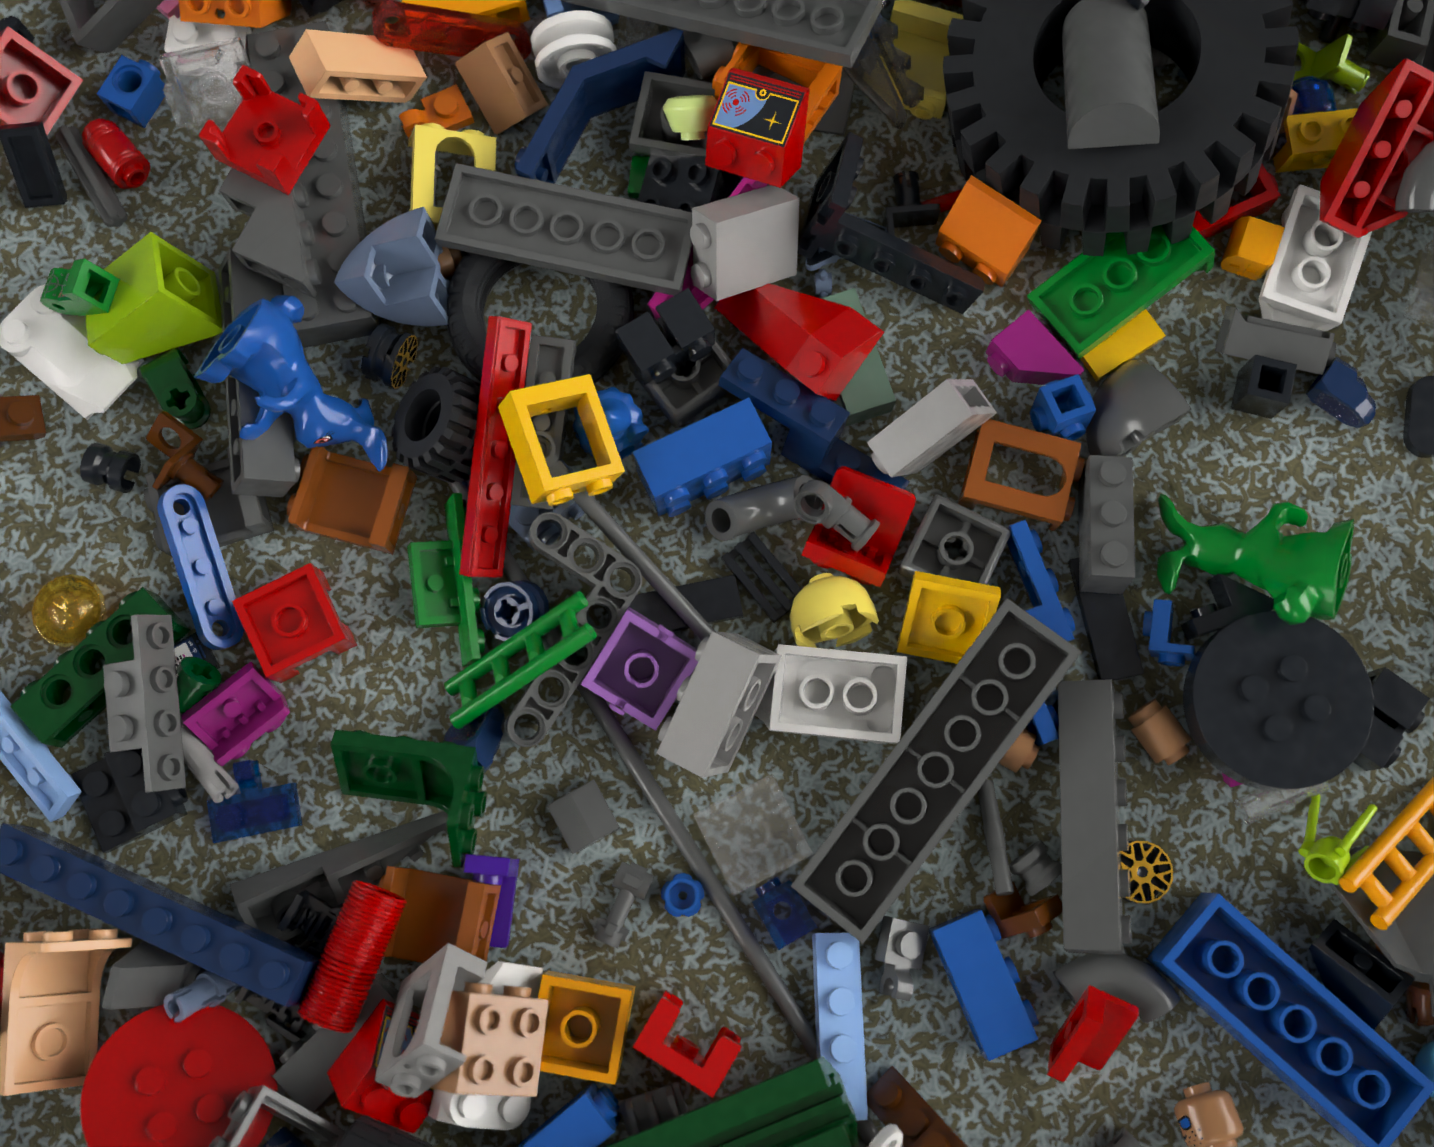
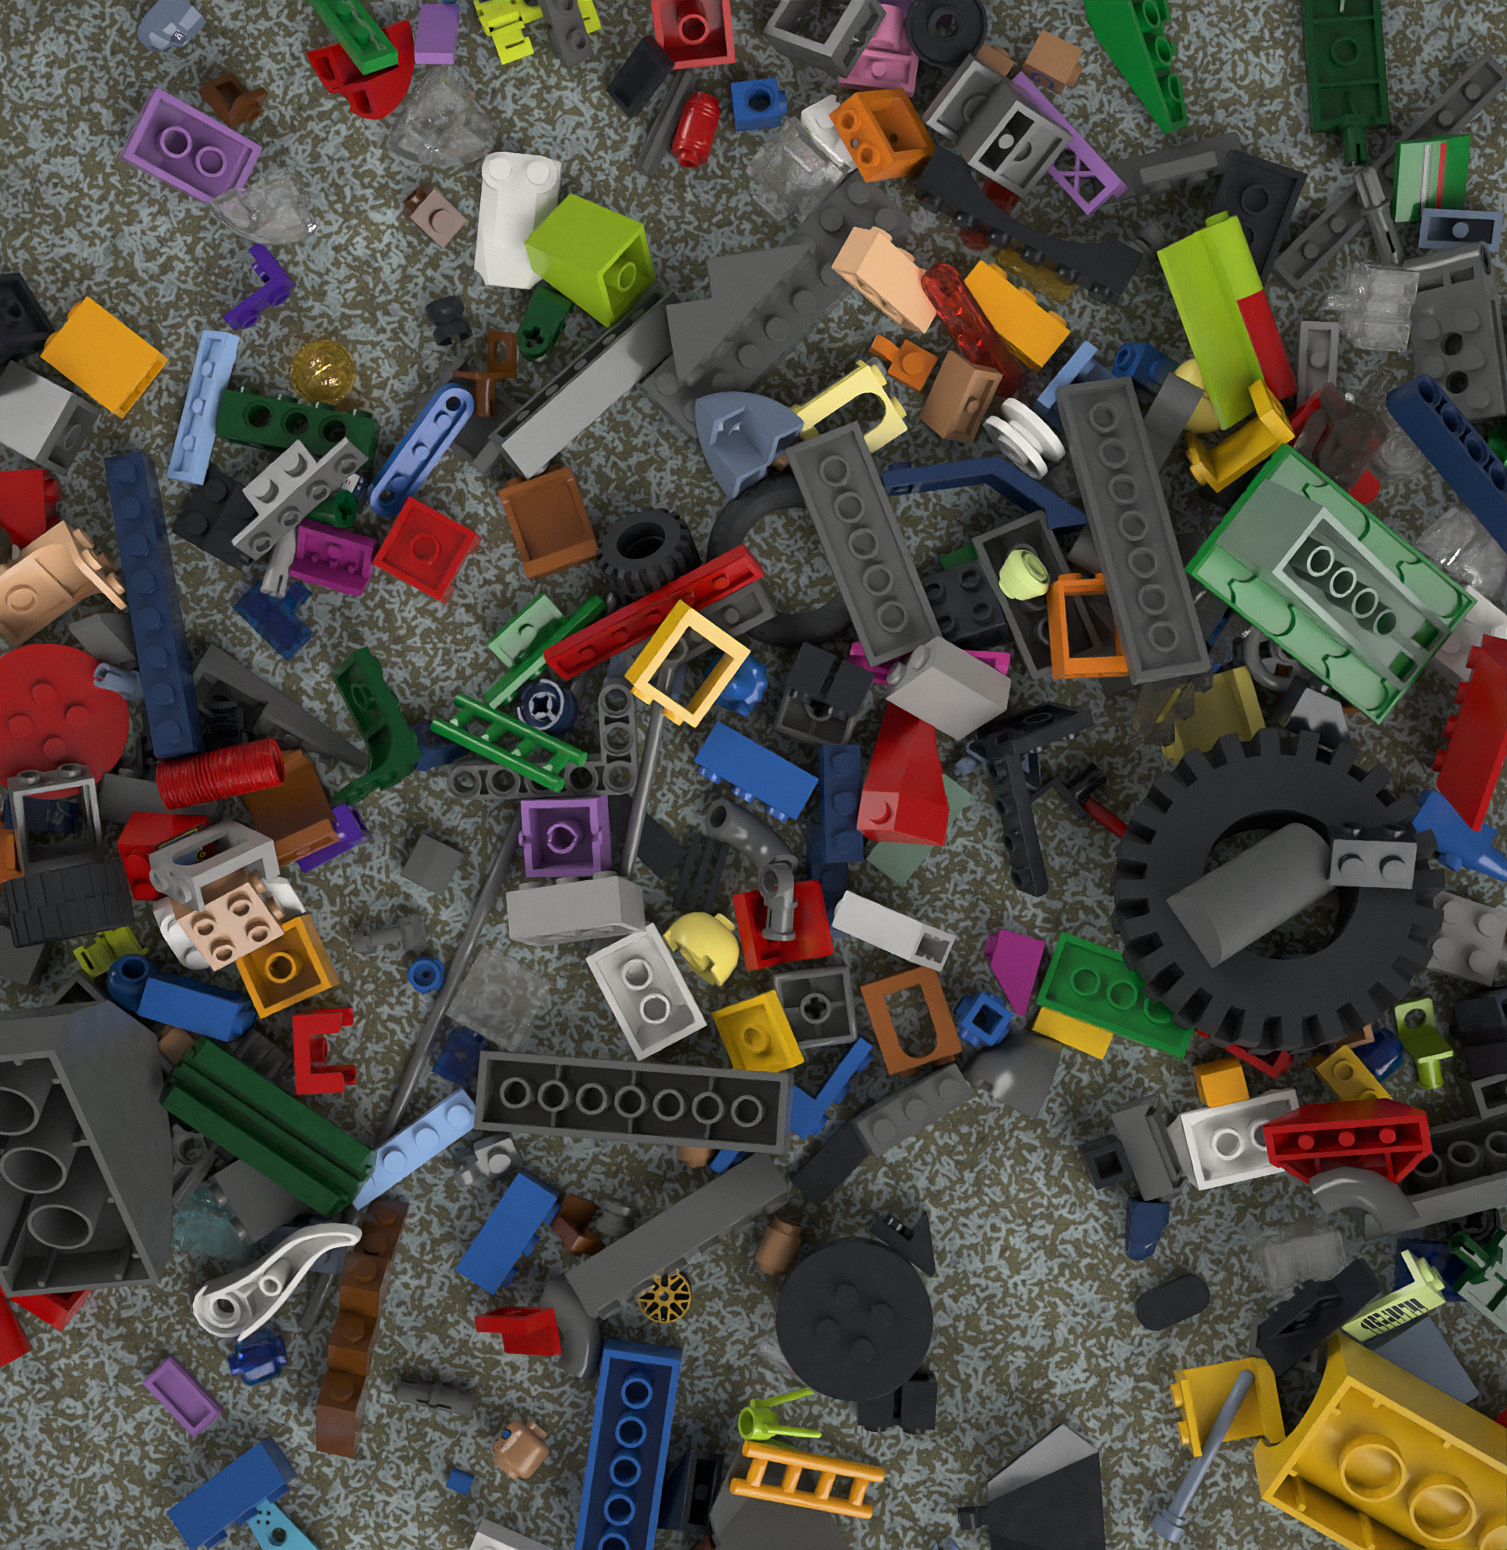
camera: 55 degrees right, 10 degrees up
green leg [40,258,120,316] -> none
blue animal [194,295,388,472] -> none
red panel [198,65,331,195] -> none
black wheel [361,324,418,389] -> none
slope [705,68,810,188] -> none
orange slope [935,175,1042,287] -> none
dark grey piece [977,780,1014,896] -> none
blue bracket [1143,599,1196,667] -> none
green animal [1157,494,1354,625] -> none

